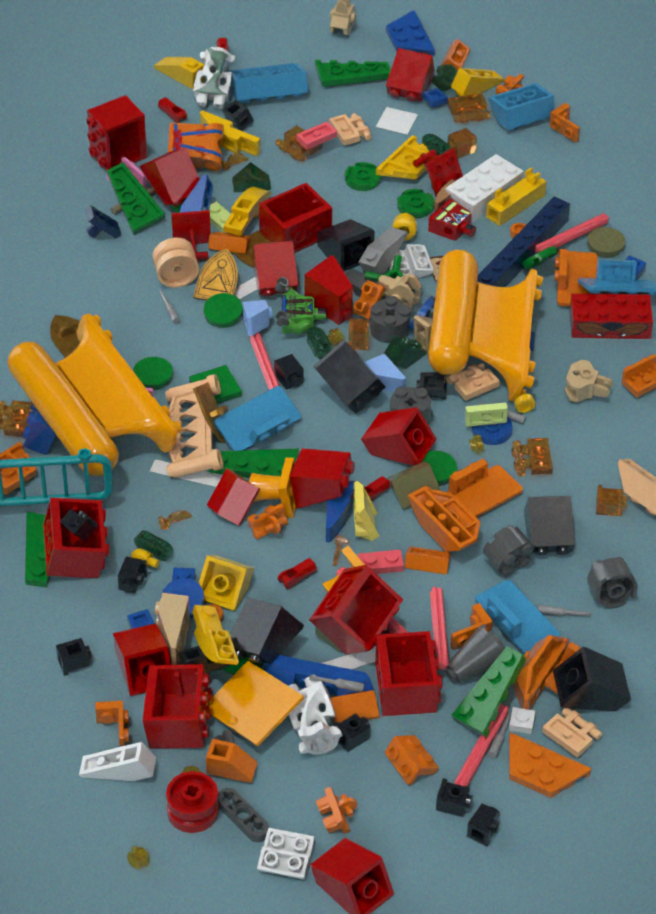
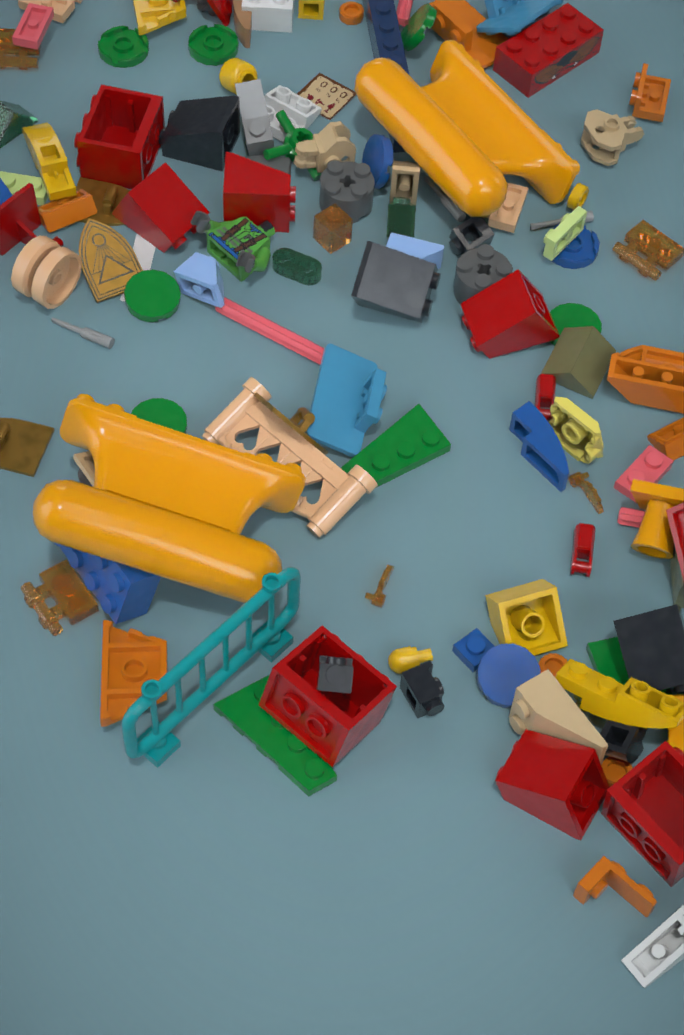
camera: 45 degrees left, 10 degrees up
black brick [56,638,92,676] -> none
blue plate [127,609,155,629] -> none
clear green beam [134,530,173,561] -> none
white sticker [150,460,223,487] -> none
green tile [189,365,242,404] -> none
slope [207,468,260,526] -> none
orange hips [247,503,288,540] -> none
light orange plant [249,458,296,518] -> none
black brick [274,354,304,390] -> none
red slope [290,448,355,508] -> none
clear yellow plate [327,328,345,346] -> none
orange hips [353,280,386,320] -> none
red torso [428,198,476,240] -> none
orange bracket [446,458,523,517] -> none
clear yellow plate [469,434,485,454] -> none

